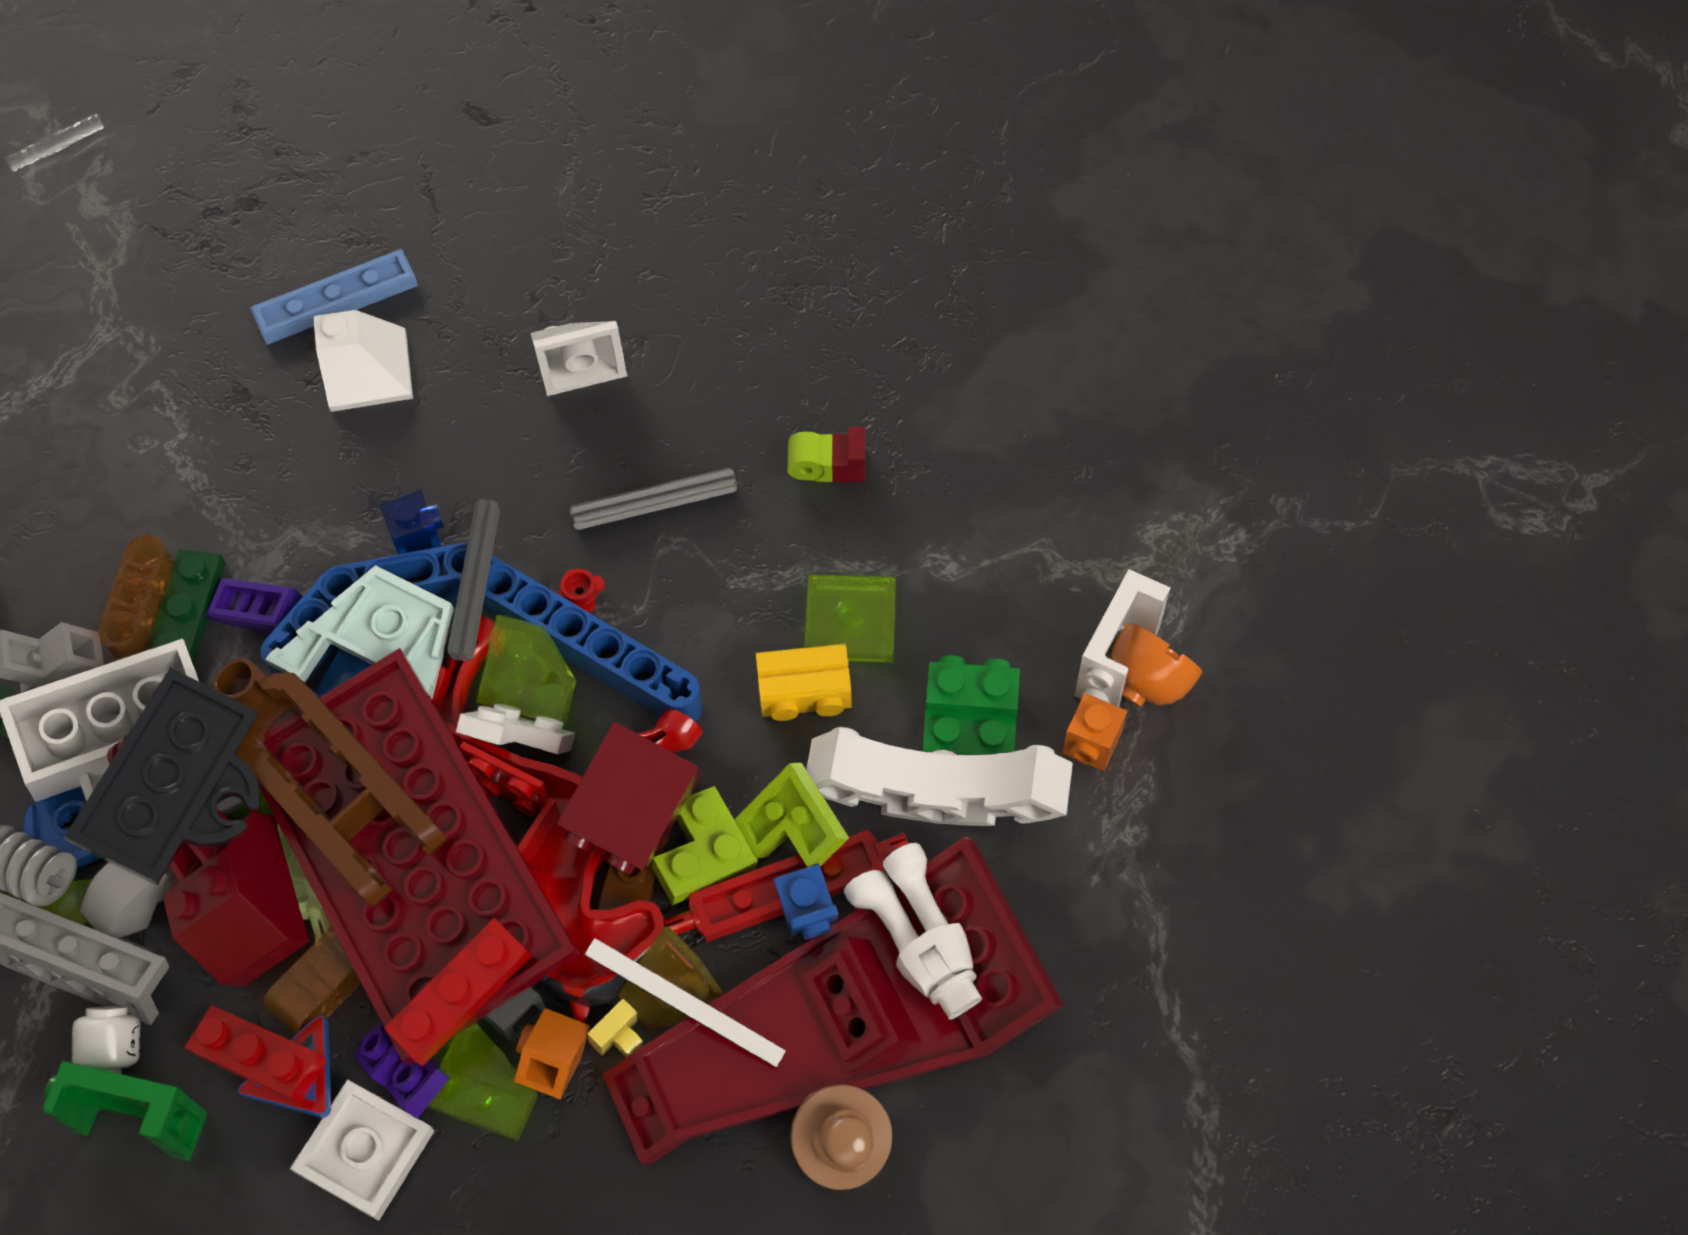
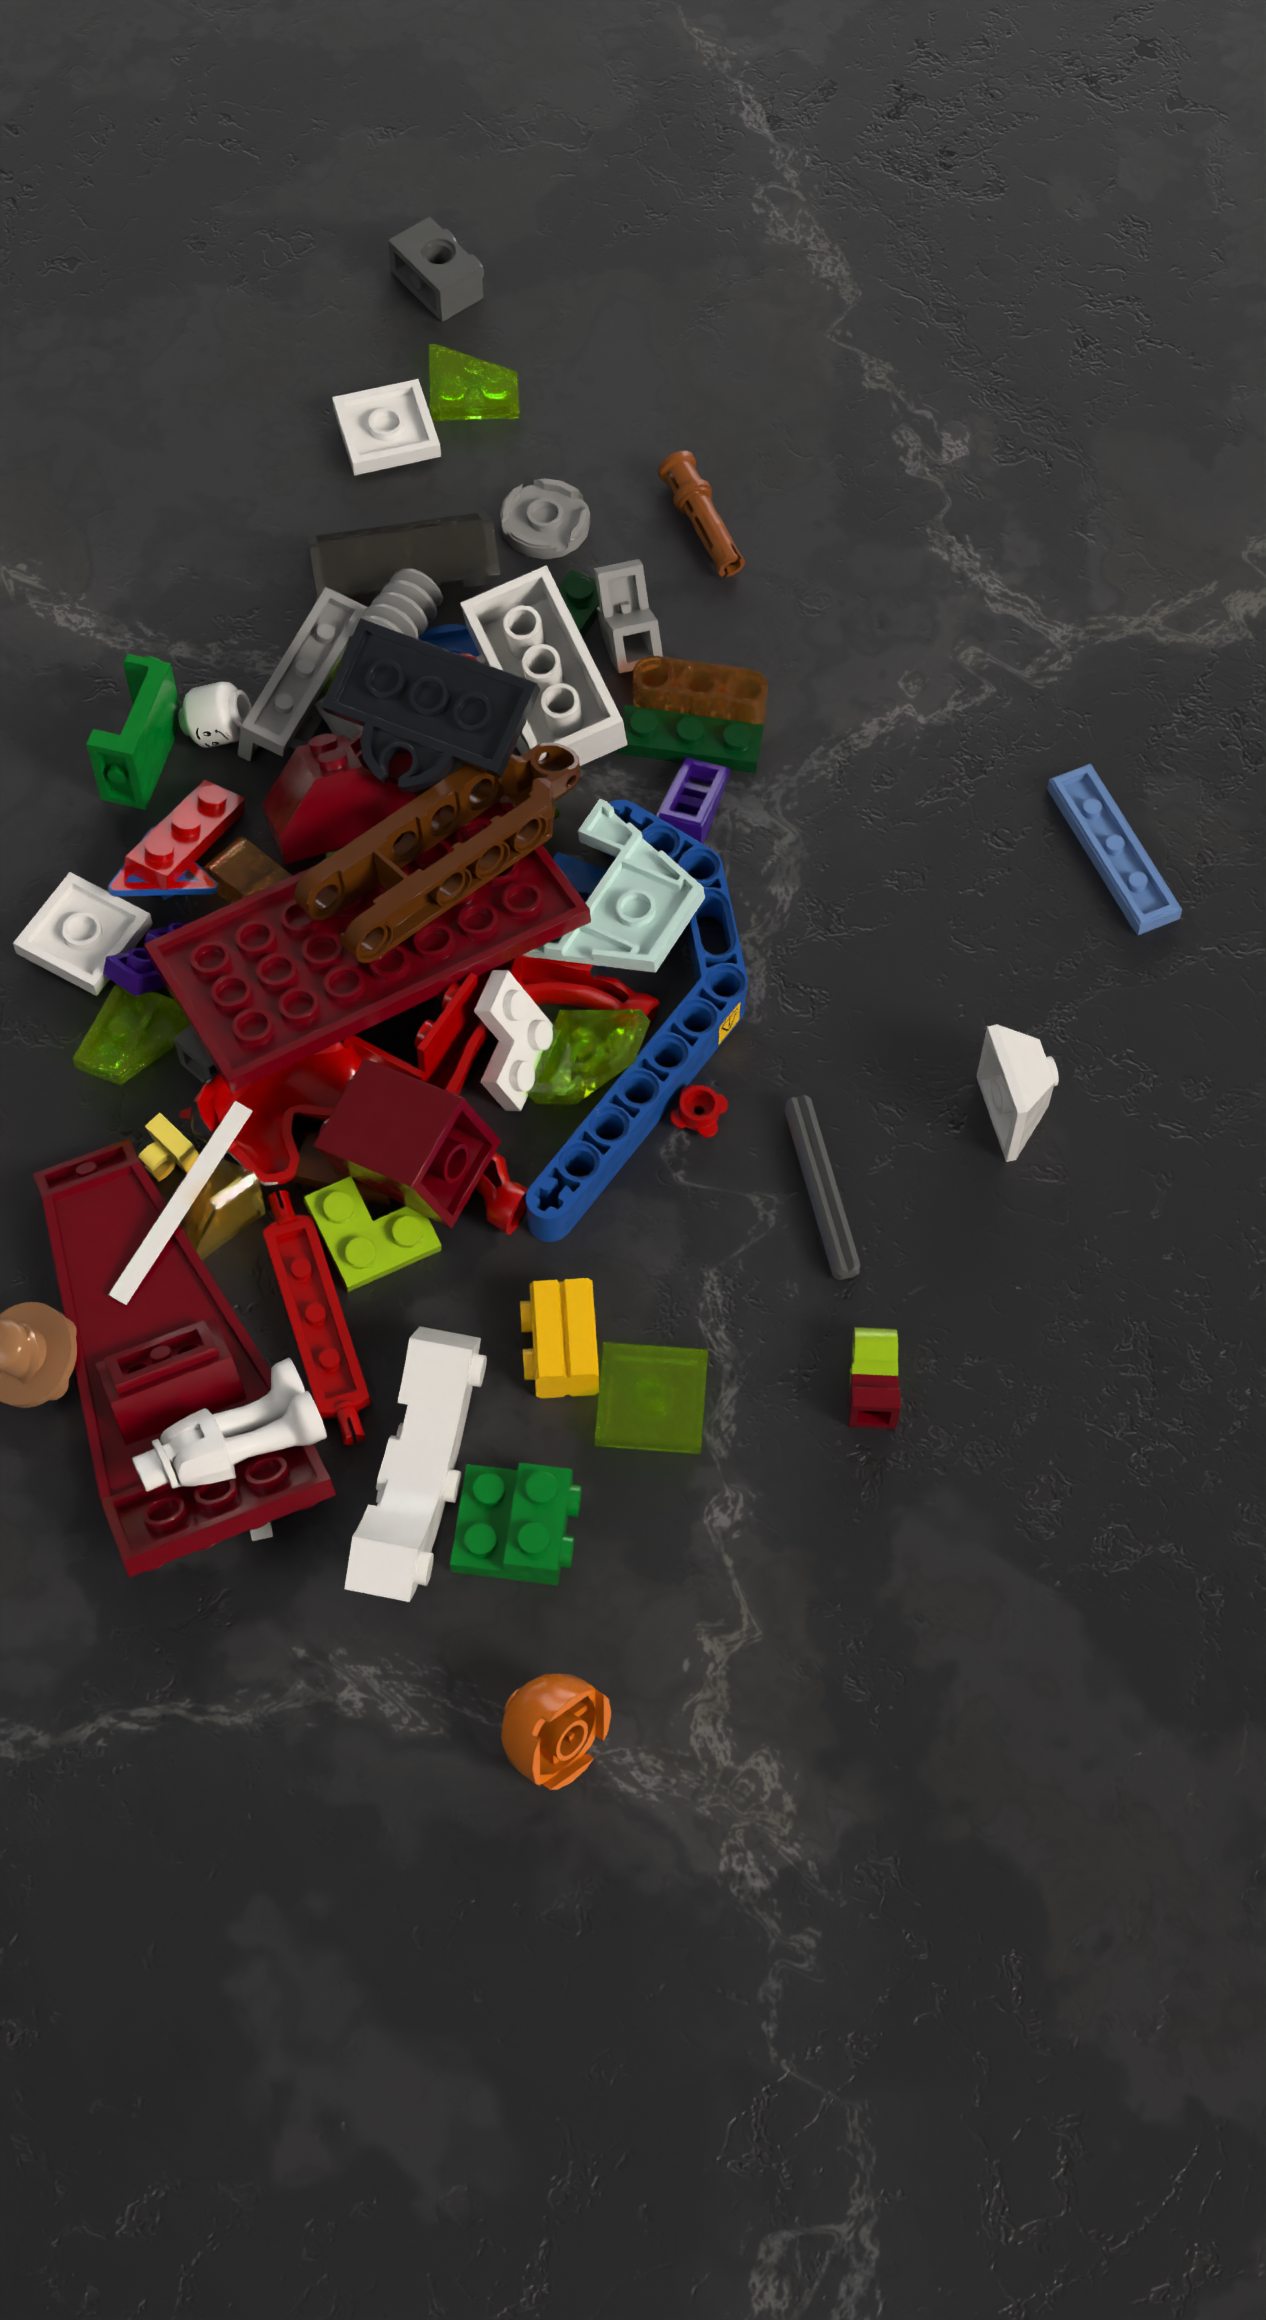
camera: 90 degrees right, 0 degrees up
white slope [314,310,413,412] -> none
clear blue brick [379,490,444,554] -> none
red plate [384,918,532,1066] -> none
dark grey axle [448,499,500,661] -> none
orange brick [514,1008,590,1099] -> none
lime plate [735,763,849,867] -> none
blue bracket [773,864,839,939] -> none
orange brick [1062,693,1127,771] -> none
white panel [1074,569,1170,707] -> none

